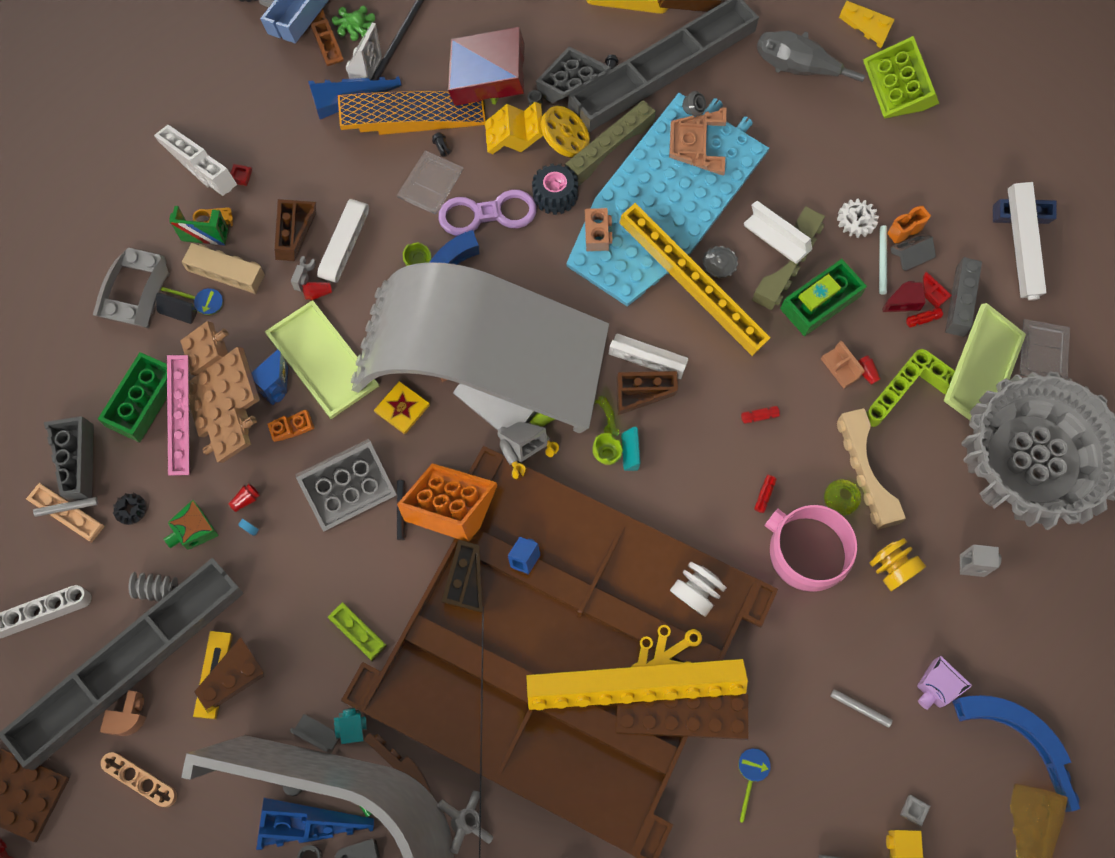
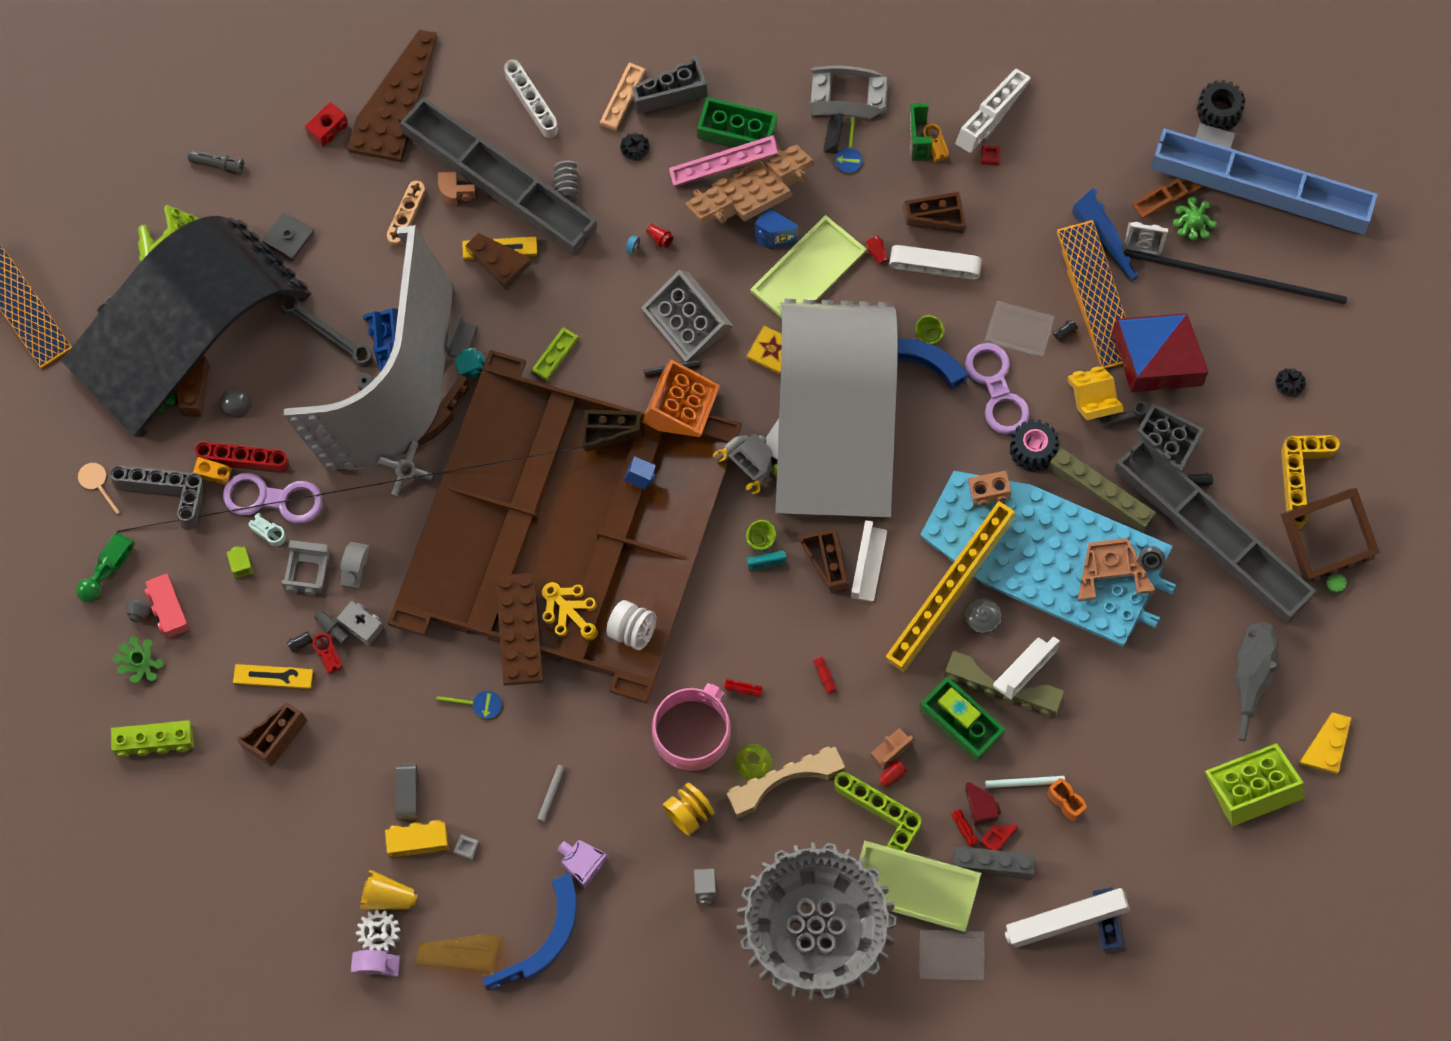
camera: 85 degrees right, 0 degrees up
light grey bar [33,497,98,517] -> none
torso [163,500,219,550] -> none
tan brick [182,243,265,294] -> none
orange slope [267,409,315,442] -> none
light grey plate [291,256,315,292] -> none
yellow brick [527,659,748,710] -> none
yellow wedge [541,106,590,158] -> none
clear neon green piece [594,396,619,436] -> none
white gear [837,199,879,238] -> none
dark grey panel [890,233,936,271] -> none

